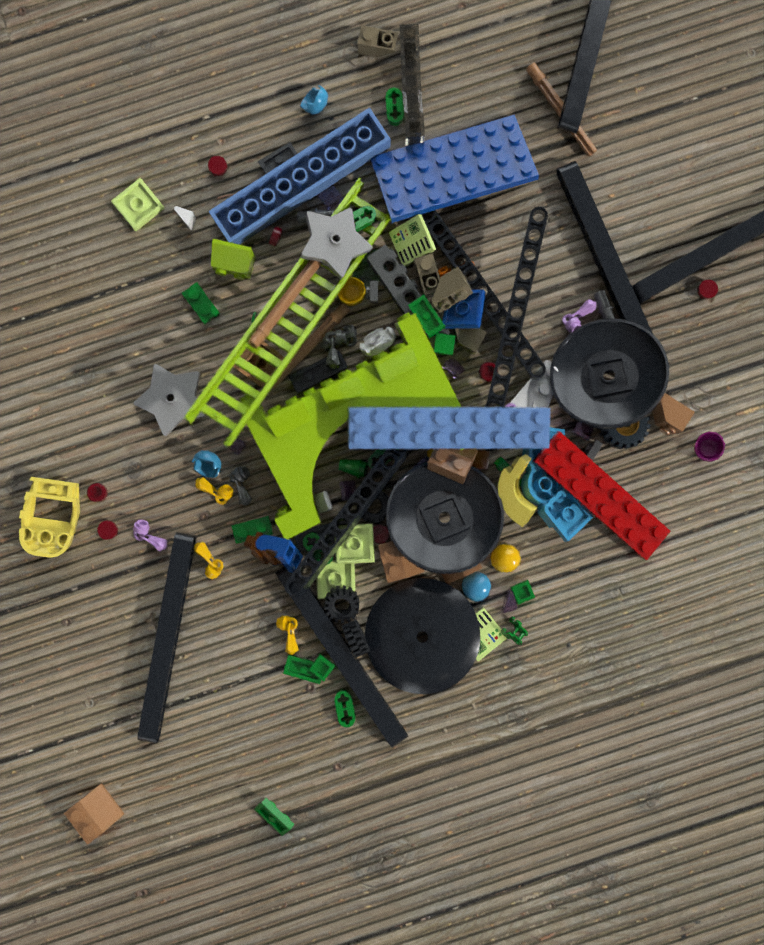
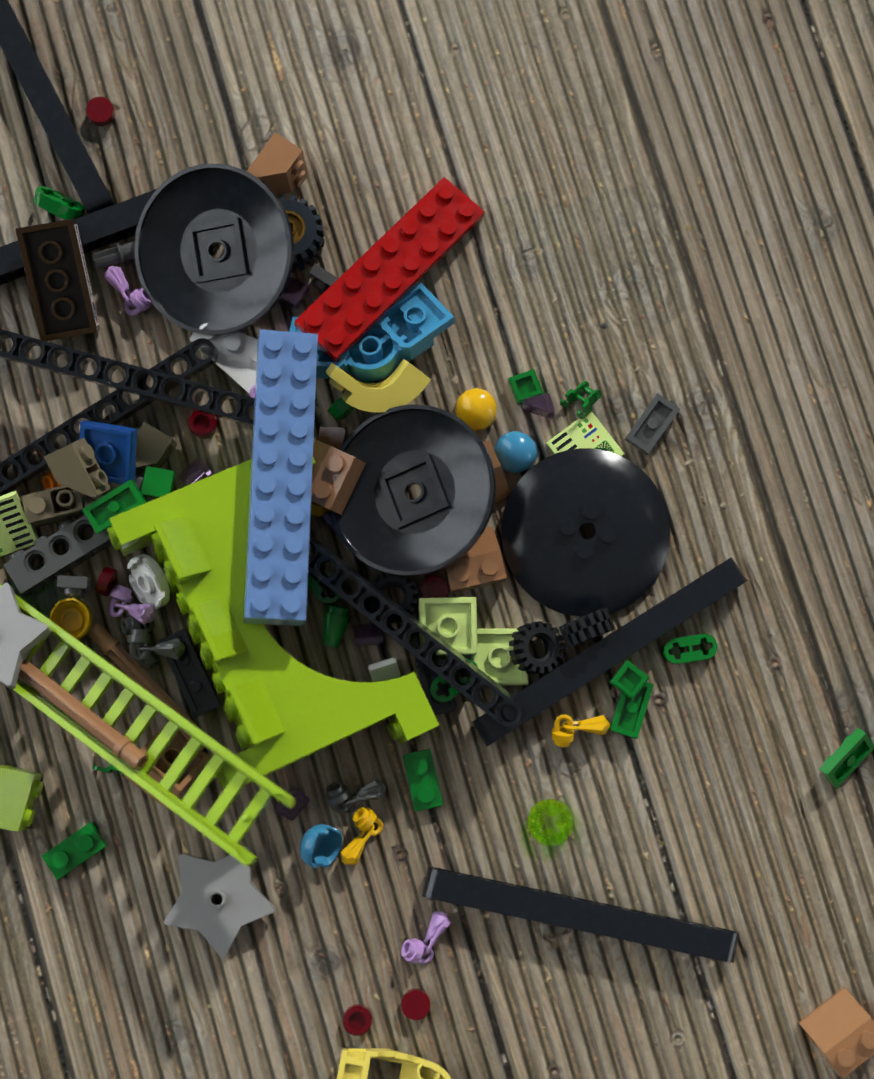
camera: 90 degrees left, 5 degrees down
yellow piece [194,542,224,579] -> none
blue hips [244,532,303,573] -> none
magenta hair [694,431,725,462] -> none
none -> dark brown brick [15,219,100,341]
none -> green beam [33,186,85,220]
none -> dark red tile [96,566,118,596]
none -> lavender piece [109,585,155,624]
none -> clear neon green gear [527,799,573,846]
none -> dark grey plate [624,393,680,455]

